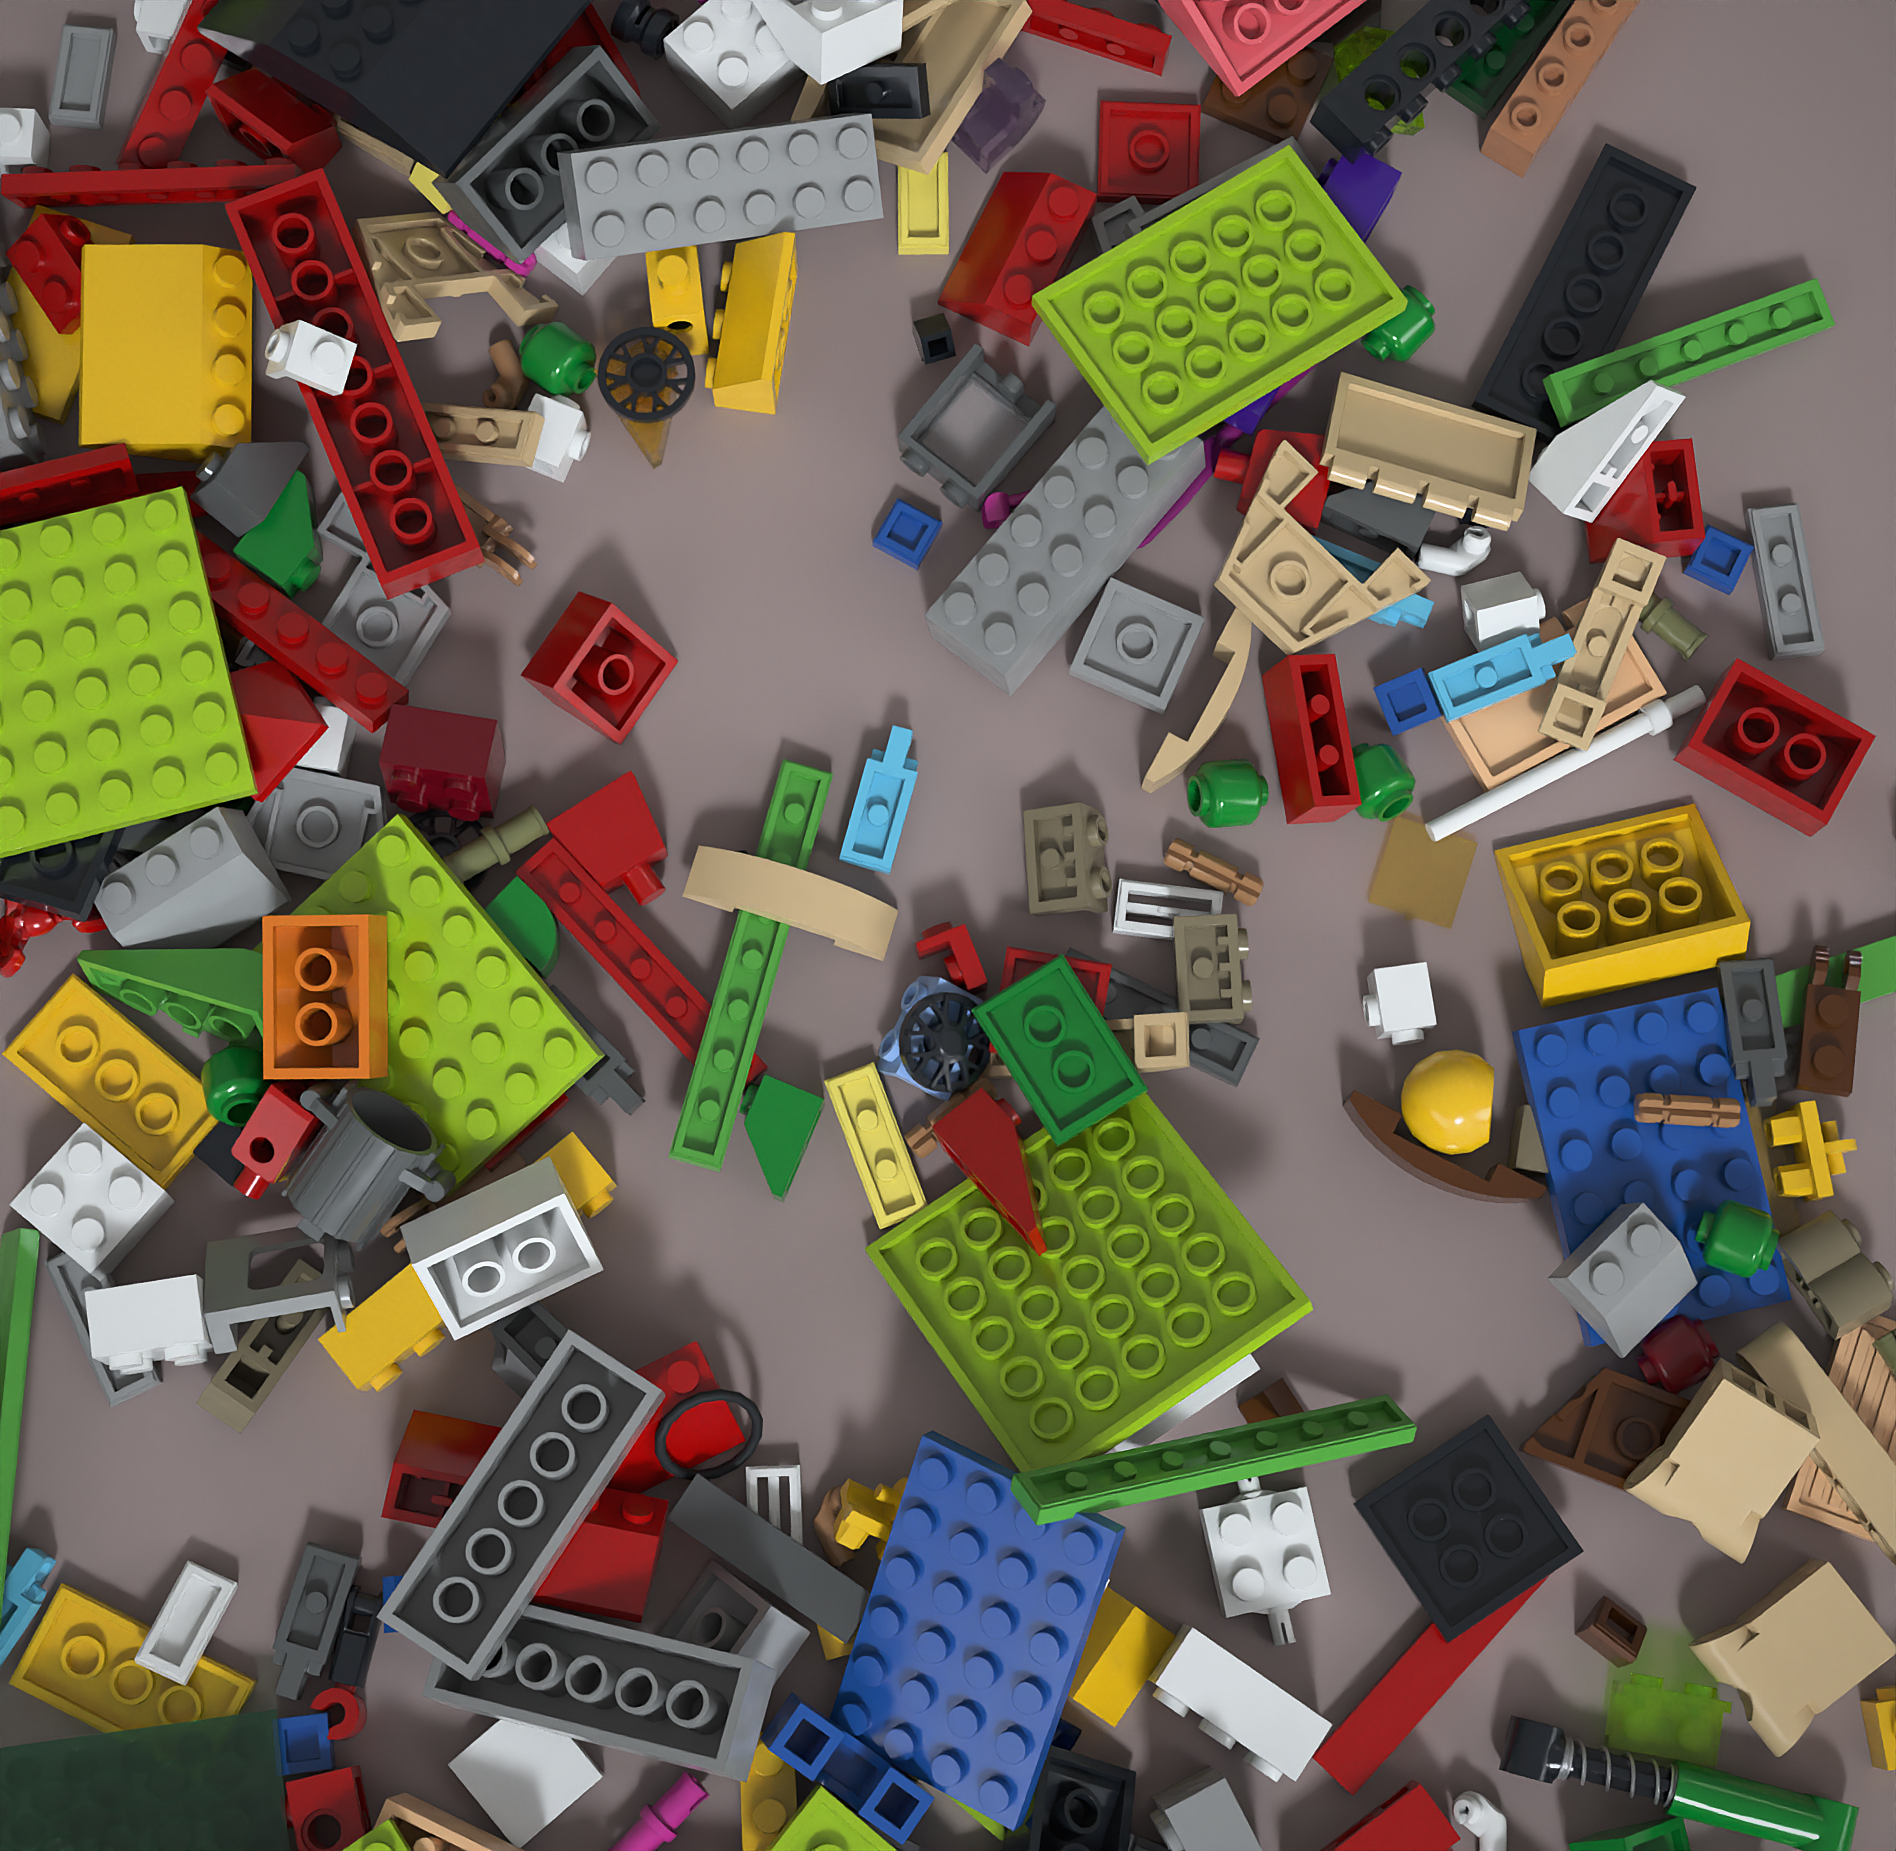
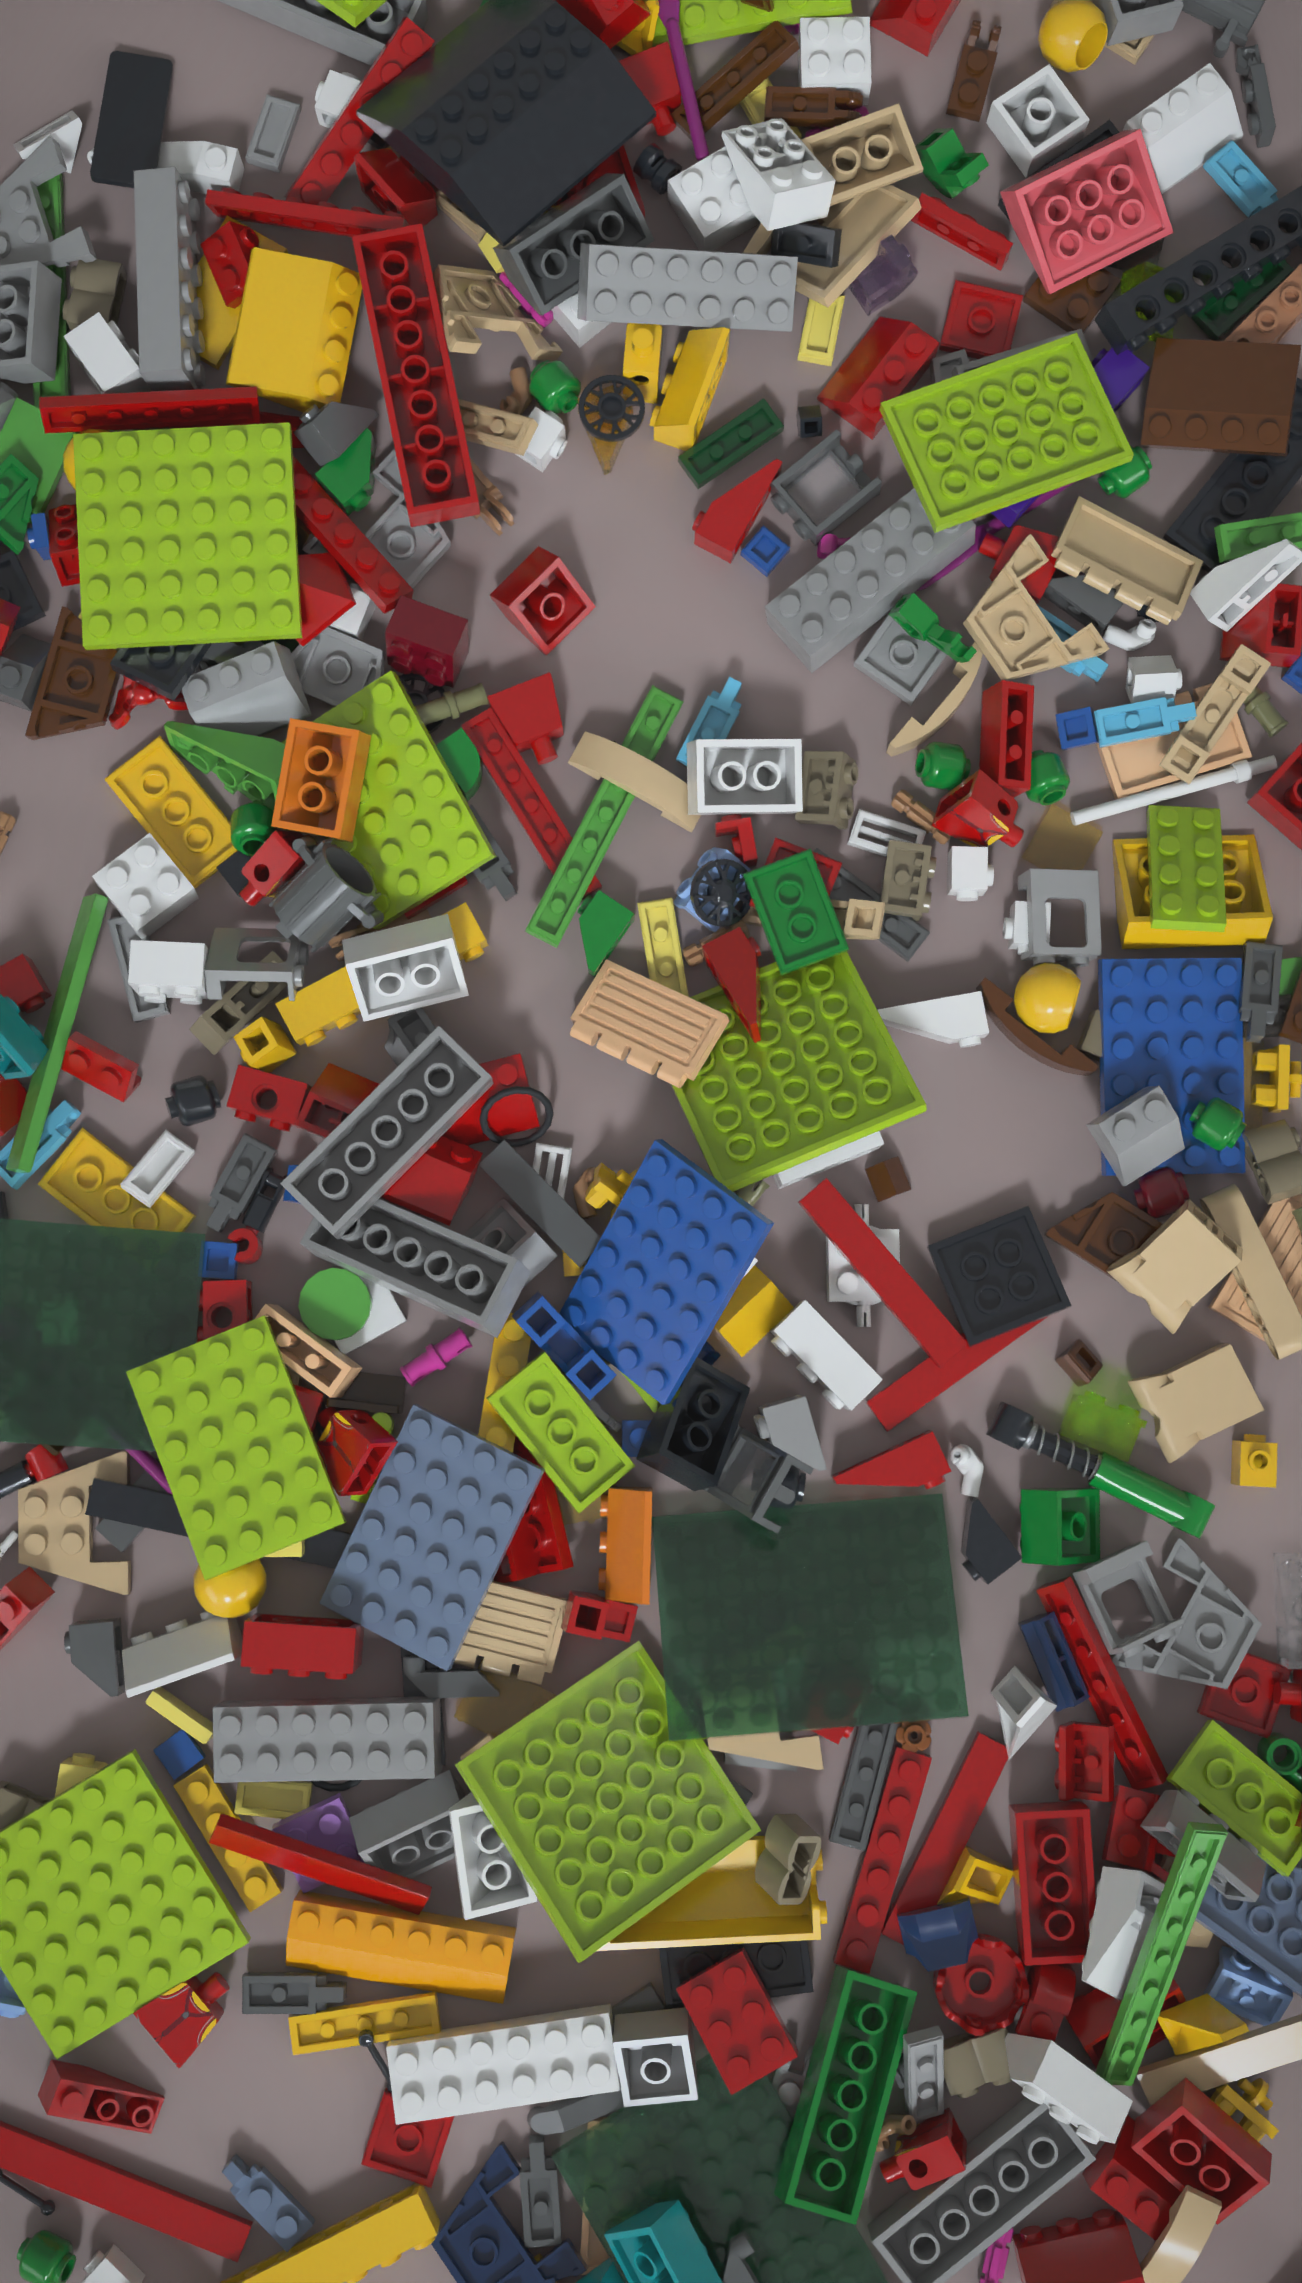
camera: 15 degrees right, 5 degrees up
white bracket [265,320,357,396] -> none
bright green tile [1010,1394,1417,1526] -> none
medium nougat axle [1634,1093,1740,1128] -> none
none -> red bracket [61,1031,141,1103]
none -> black head [165,1075,221,1126]
none -> red brick [226,1065,312,1132]
none -> yellow brick [233,1016,297,1073]
none -> bright green tile [298,1268,372,1340]
none -> light nougat hinge [570,959,730,1088]
none -> dark green plate [678,398,784,489]
none -> white brick [687,739,803,815]
none -> red slope [692,458,783,564]
none -> red tile [798,1178,968,1368]
none -> white slope [877,991,989,1048]
none -> green piece [888,593,977,663]
none -> red torso [932,769,1024,848]
none -> white brick [947,846,994,901]
none -> light grey window [1018,868,1102,967]
none -> reddish brown slope [1140,338,1301,456]
none -> lime plate [1146,805,1227,932]

